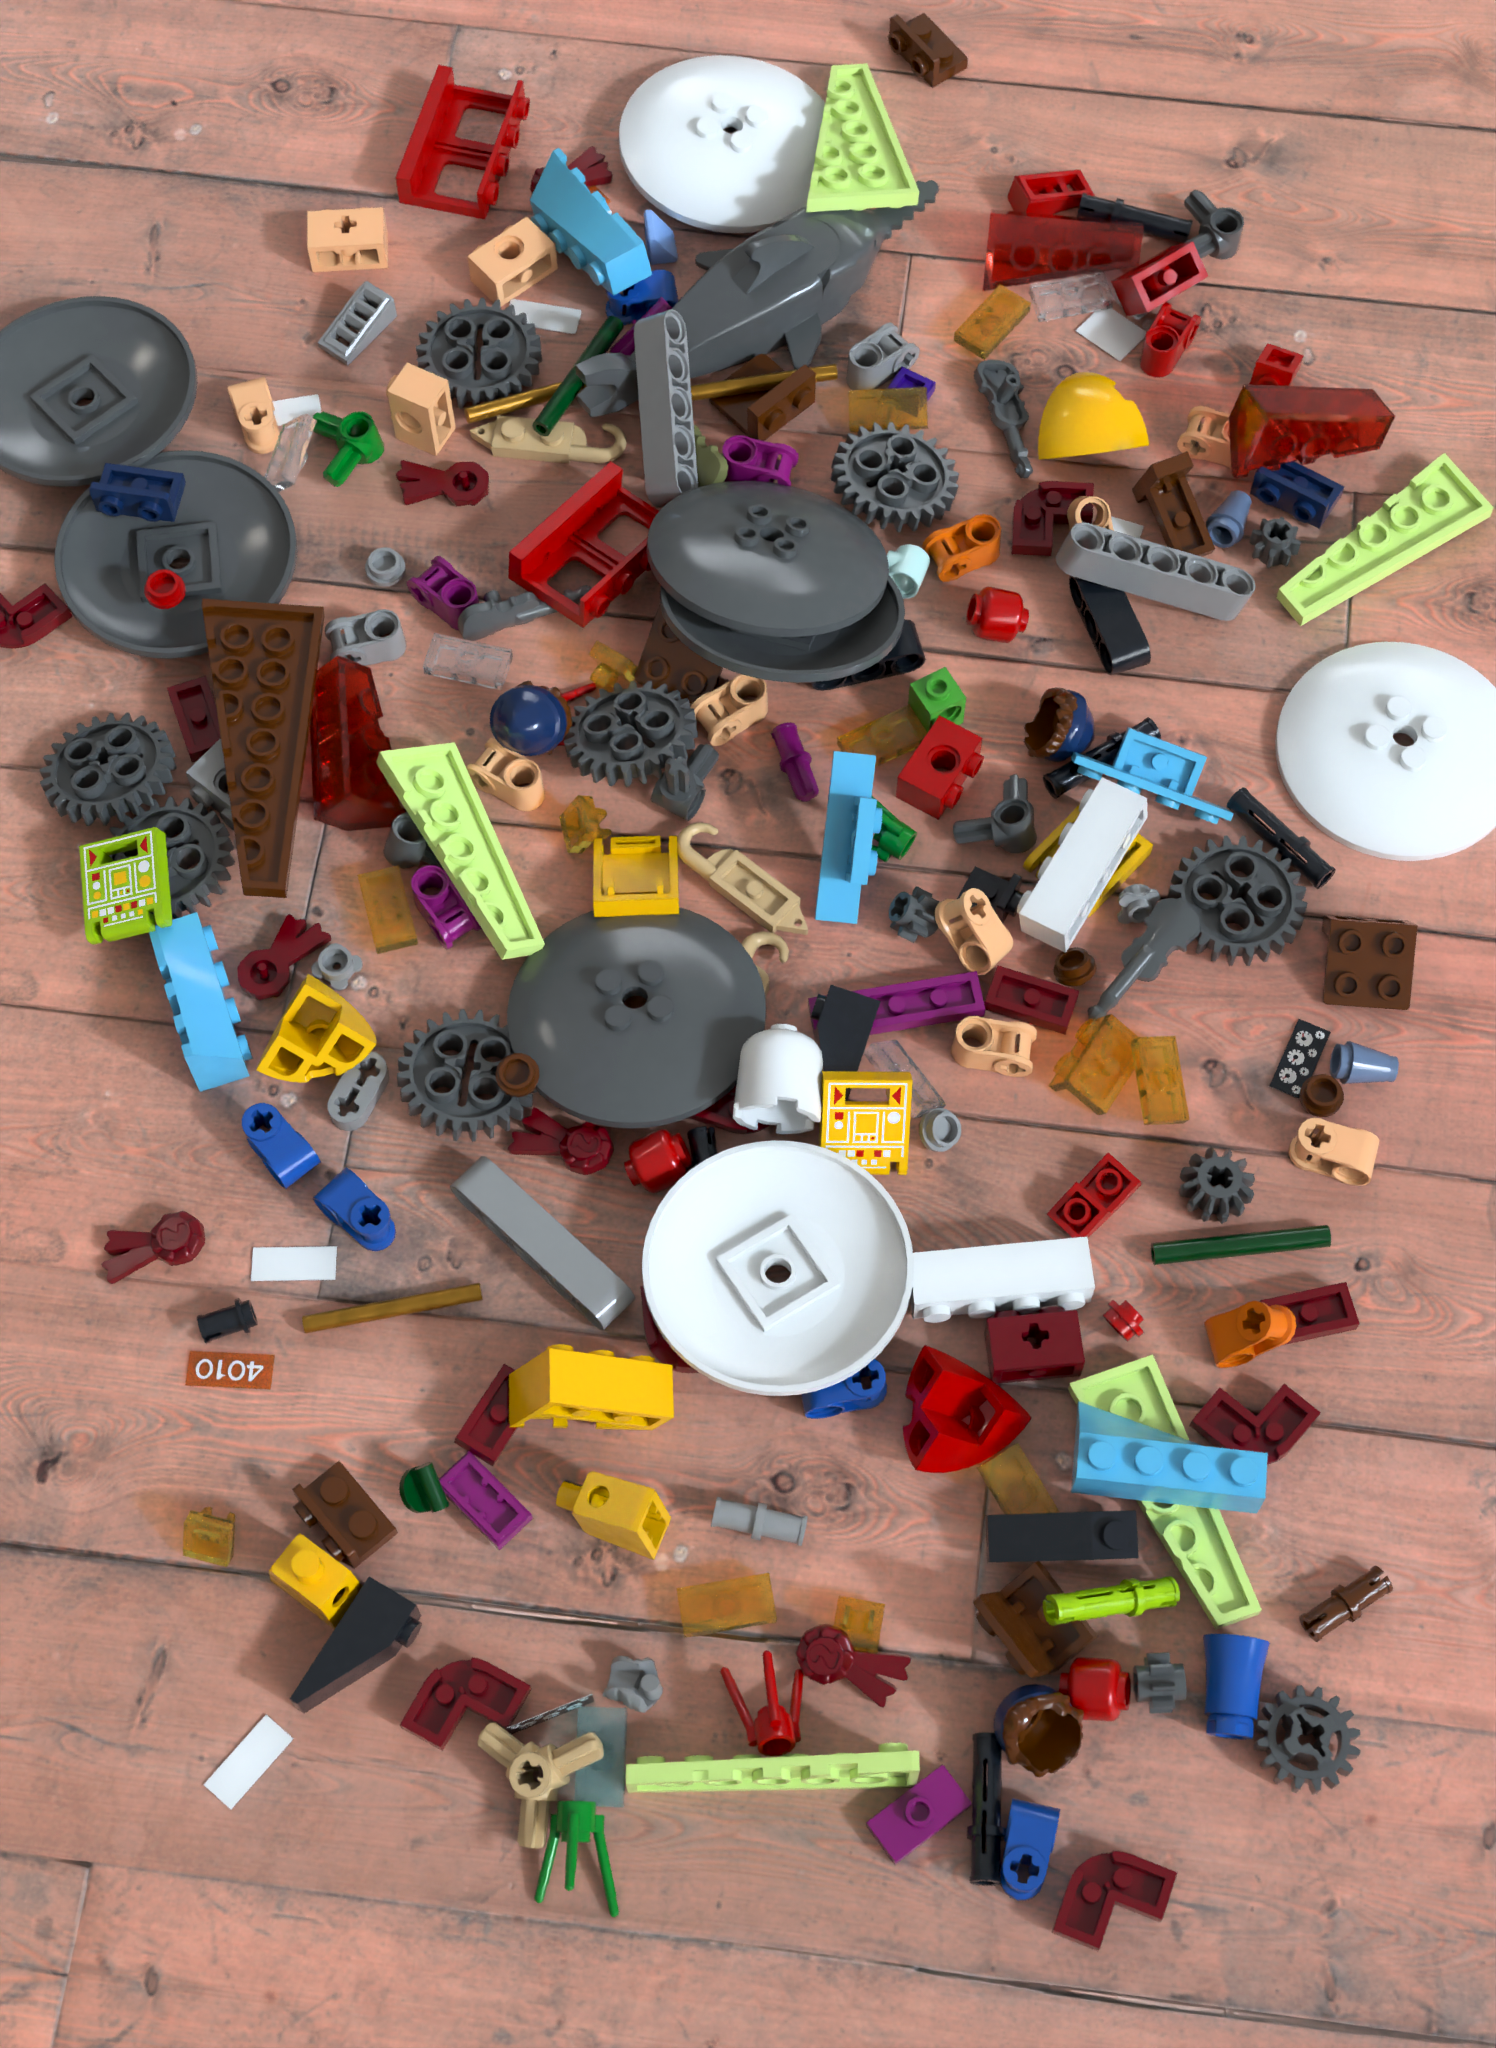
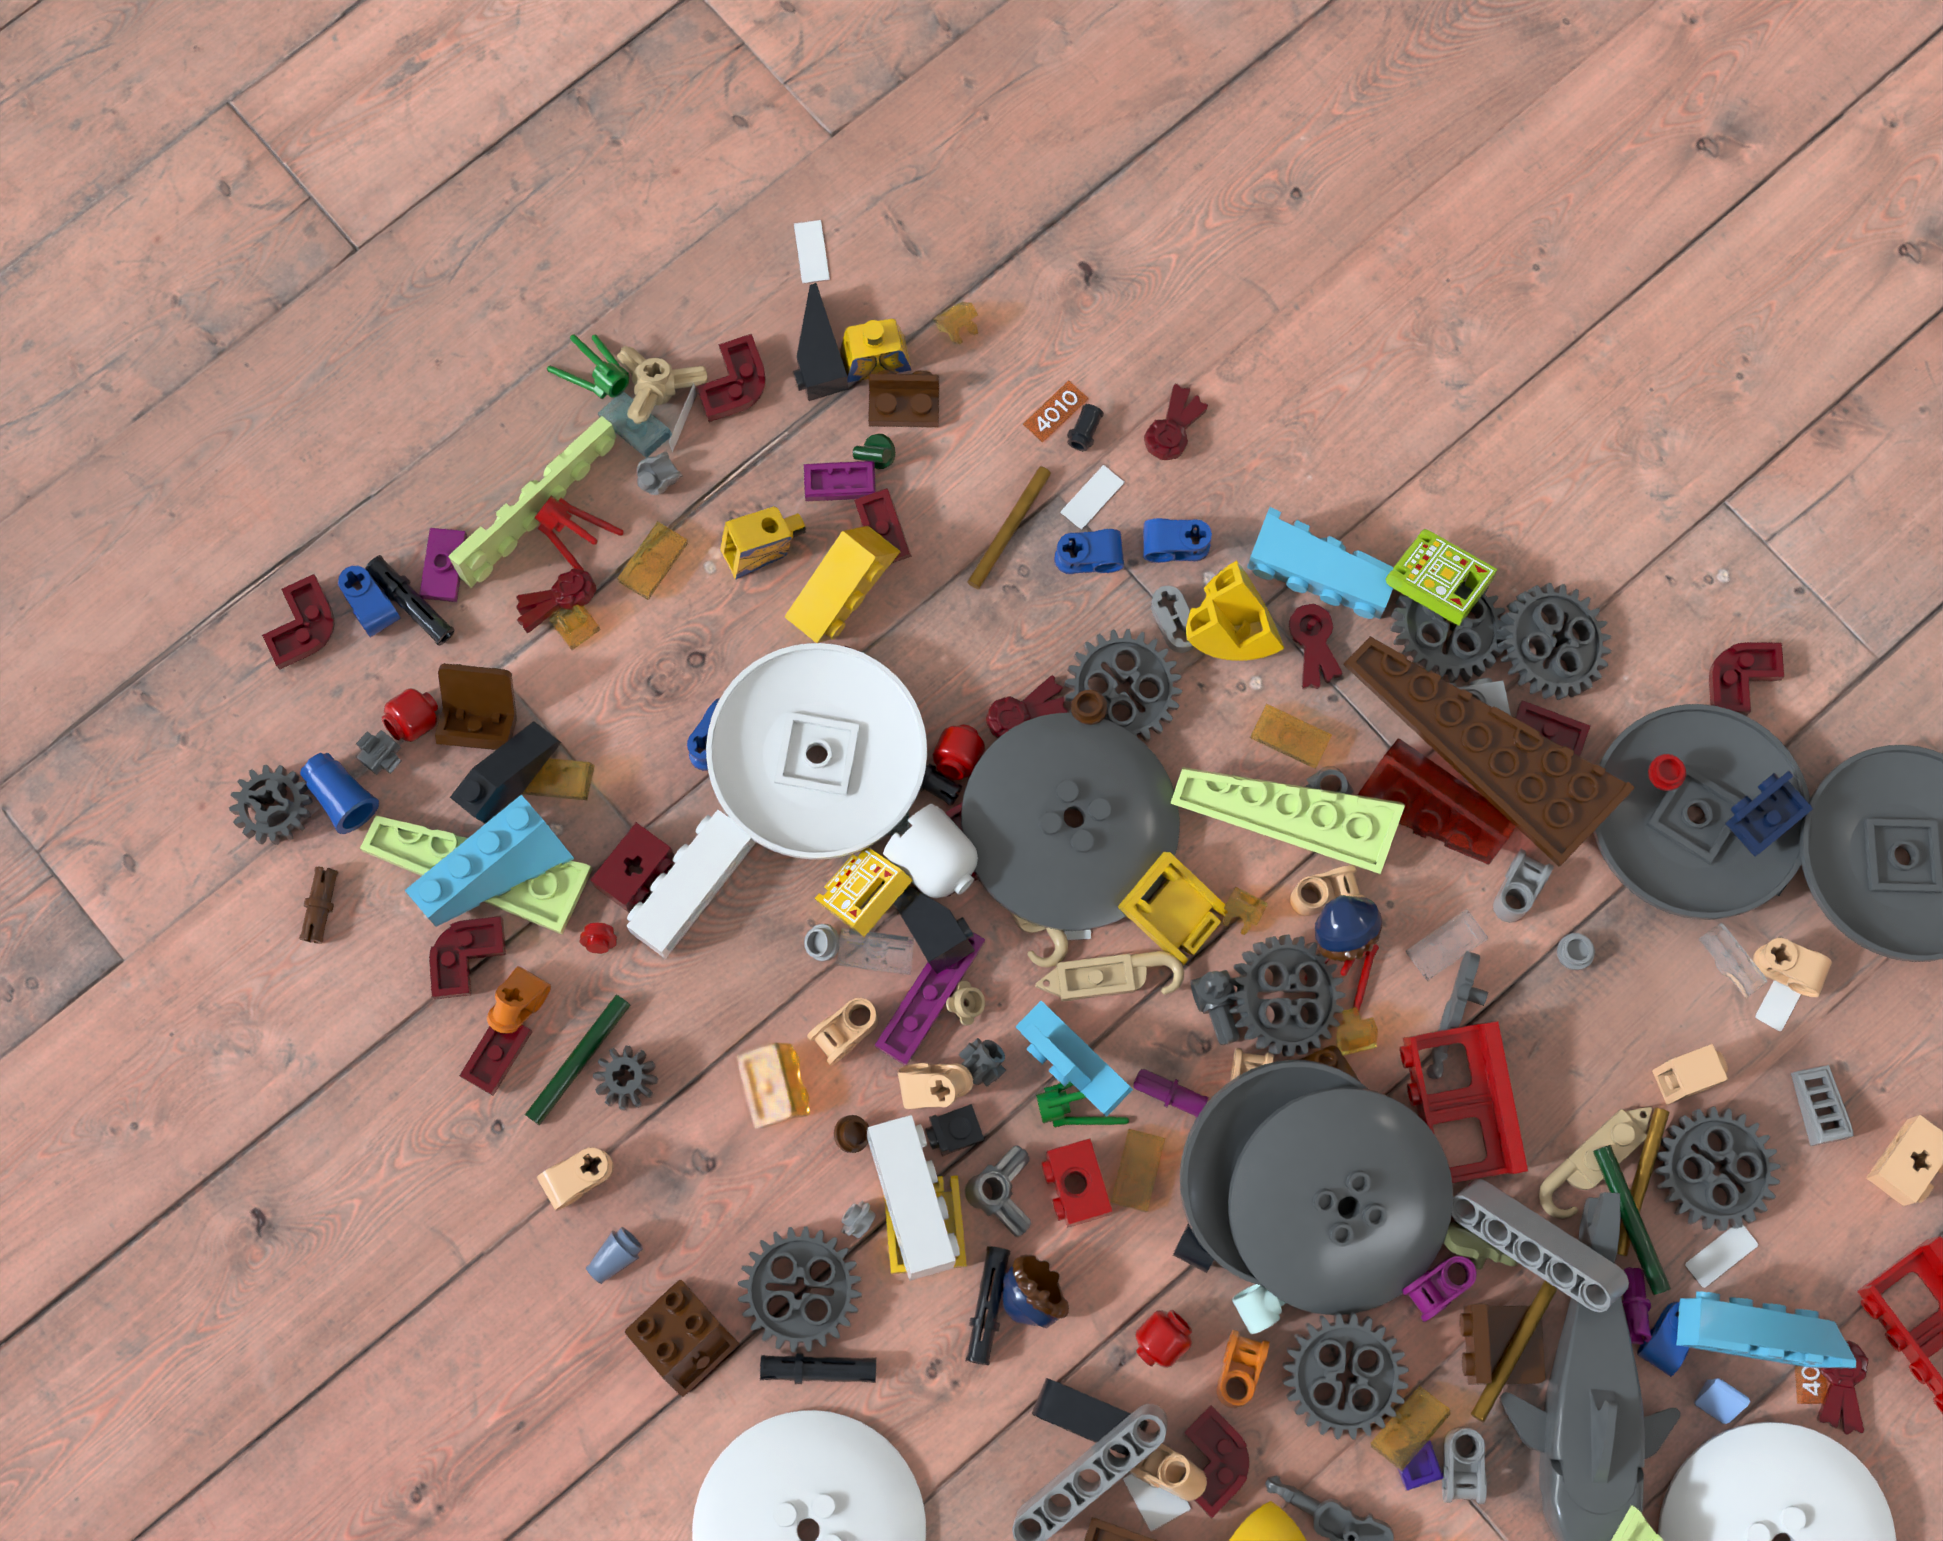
camera: 130 degrees right, 10 degrees up
green axle [311,411,384,487] -> none
light grey plate [311,943,363,991] -> none
dark red piece [396,460,489,506] -> none
magenta piece [407,556,479,630] -> none
magenta piece [411,865,482,950] -> none
light grey beam [450,1156,635,1330] -> none
light nougat brick [467,217,558,307] -> none
light grey pin [711,1497,808,1546] -> none
red brick [903,1345,1032,1473] -> none
bright green brick [908,667,966,736] -> none
dark red plate [984,965,1079,1035] -> none
reddish brown hair [994,1684,1084,1777] -> none
lime pin [1043,1576,1180,1626] -> none
red slope [1047,1152,1142,1238] -> none
medium azure bracket [1071,727,1234,824] -> none
dark grey piece [1087,898,1201,1024] -> none
clear yellow plate [1130,1036,1190,1125] -> none
black sticker [1270,1019,1331,1099] -> none
reddish brown plate [1299,1074,1344,1117] -> none
none -> tan plate [946,981,985,1025]

